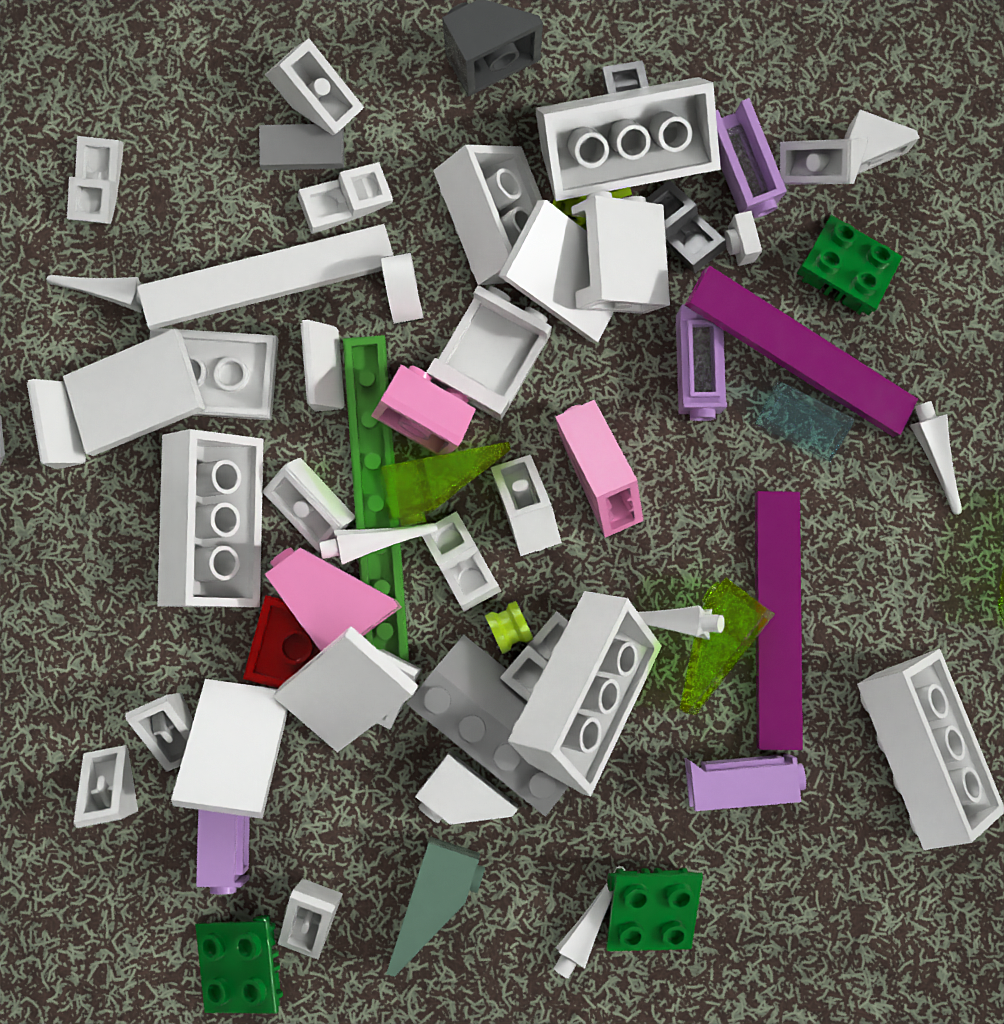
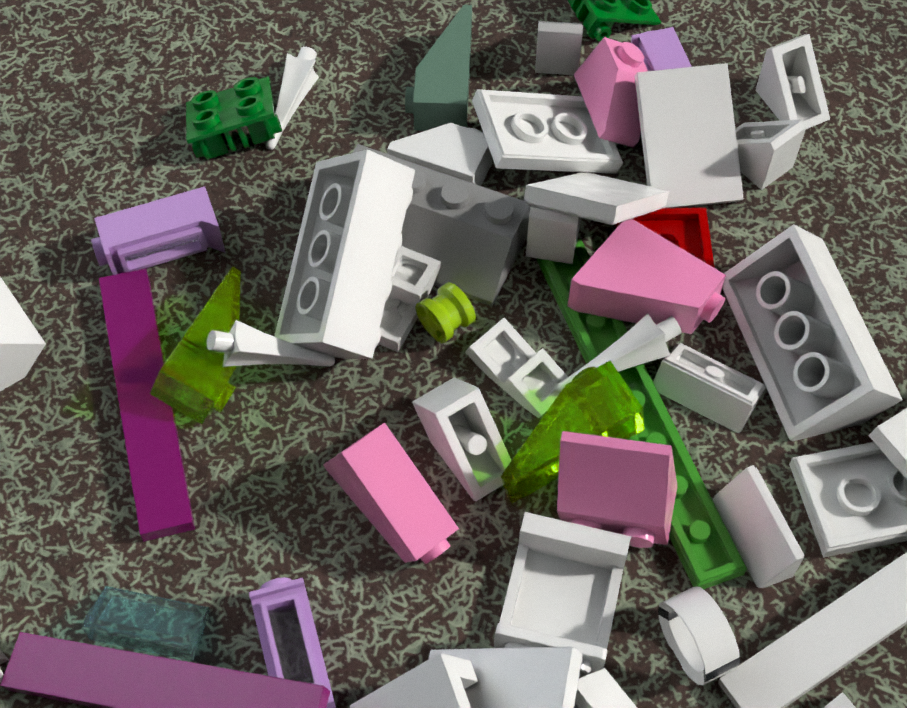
camera: 165 degrees right, 25 degrees down
none -> white tile [472,89,623,174]
none -> bright pink slope [574,37,648,147]

